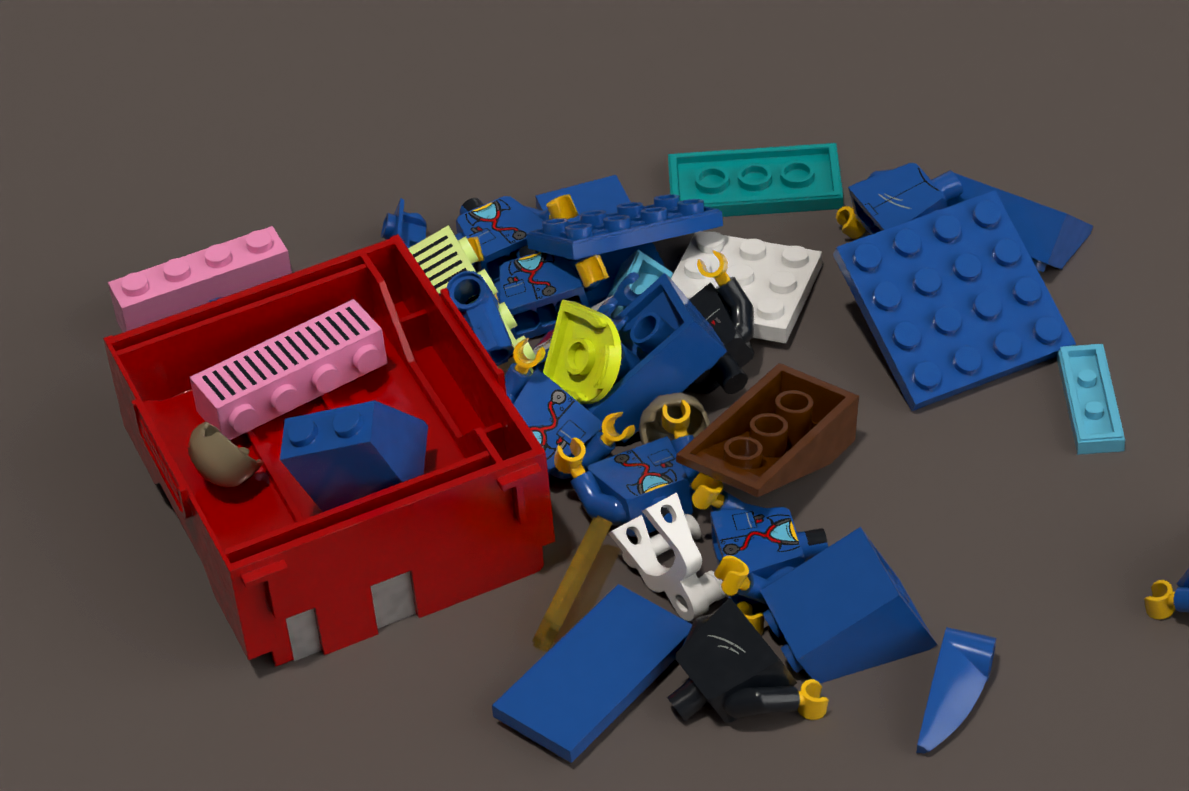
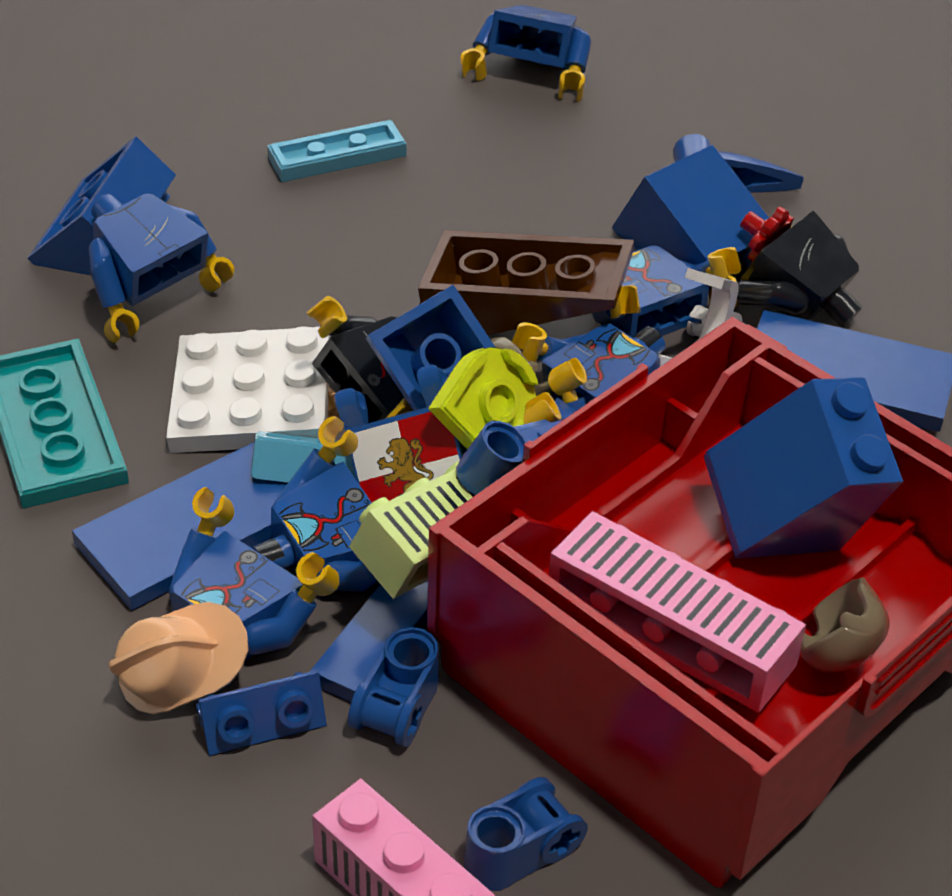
camera: 115 degrees left, 0 degrees up
blue tile [526,194,723,260] -> none
blue plate [833,190,1076,412] -> none
none -> light nougat piece [108,602,248,714]
none -> red plant [740,207,794,262]

